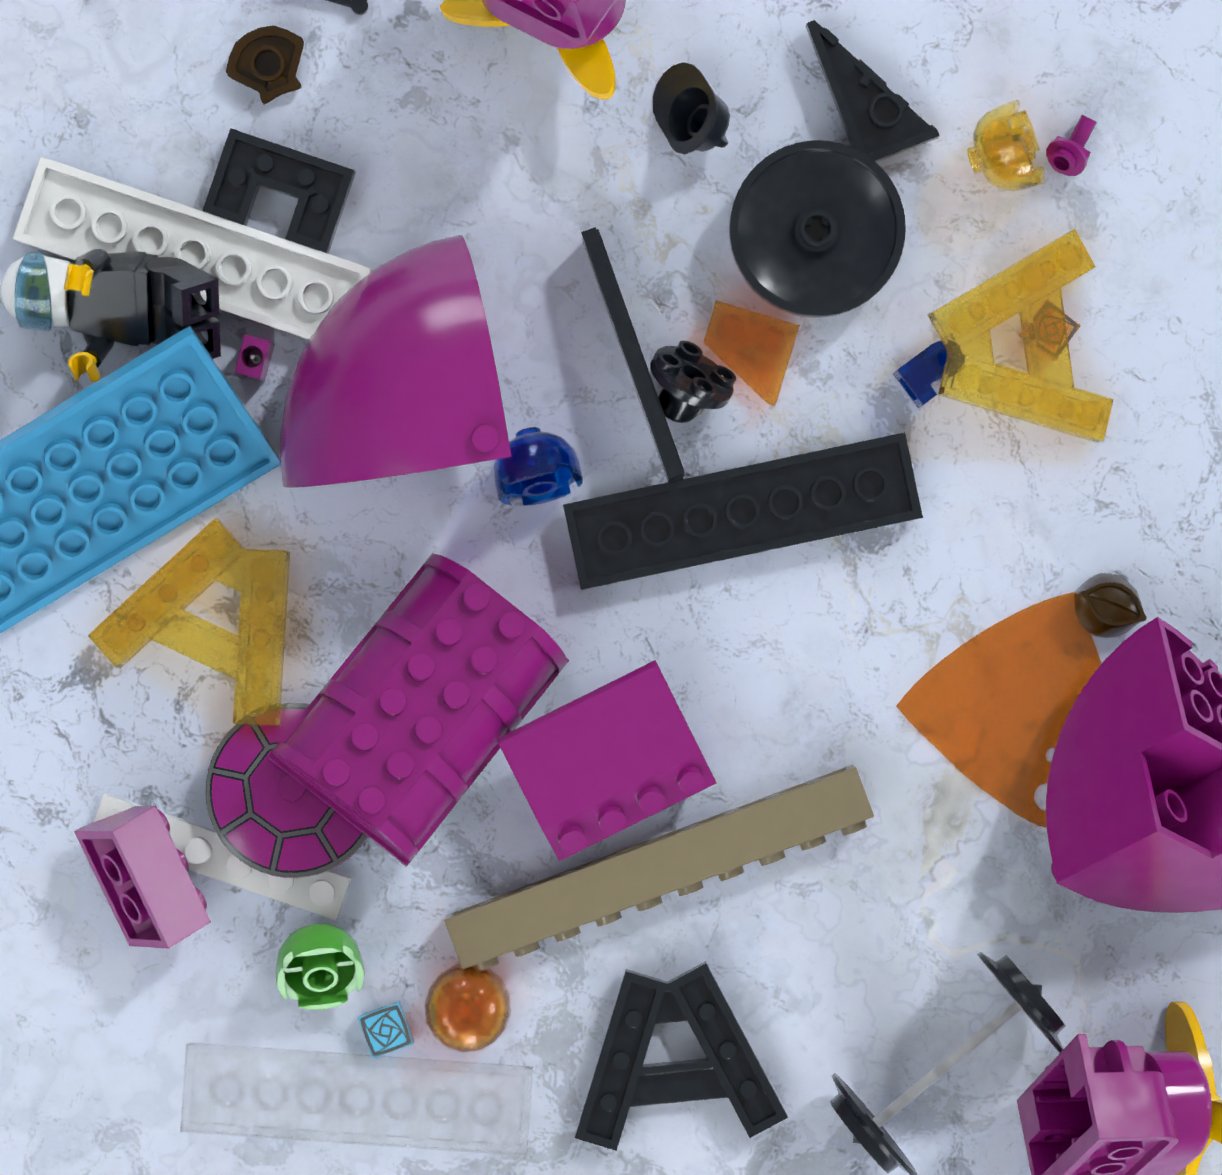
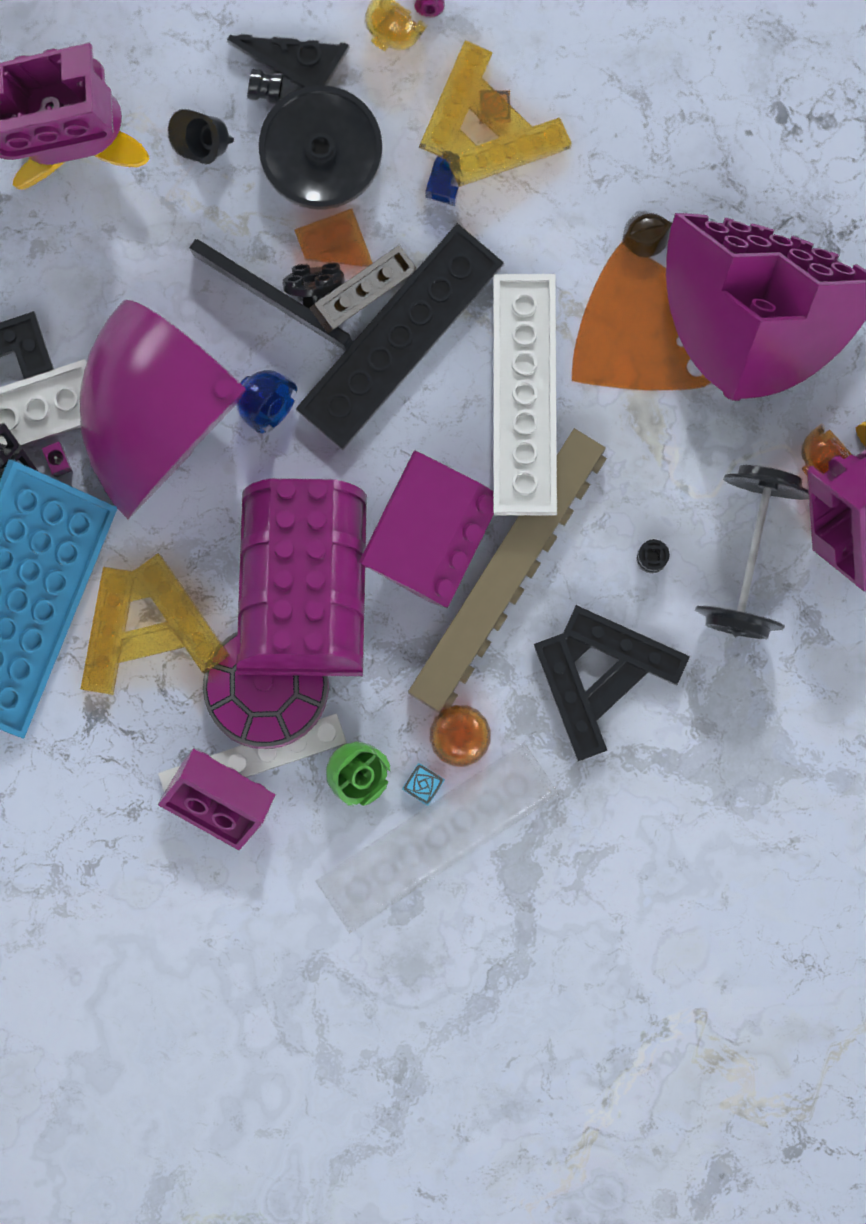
camera: 45 degrees left, 5 degrees down
none -> black wheel [247,68,283,104]
none -> plate [309,245,417,333]
none -> white plate [494,274,557,515]
none -> black wheel [636,539,670,574]
none -> clear orange cylinder [801,423,851,475]

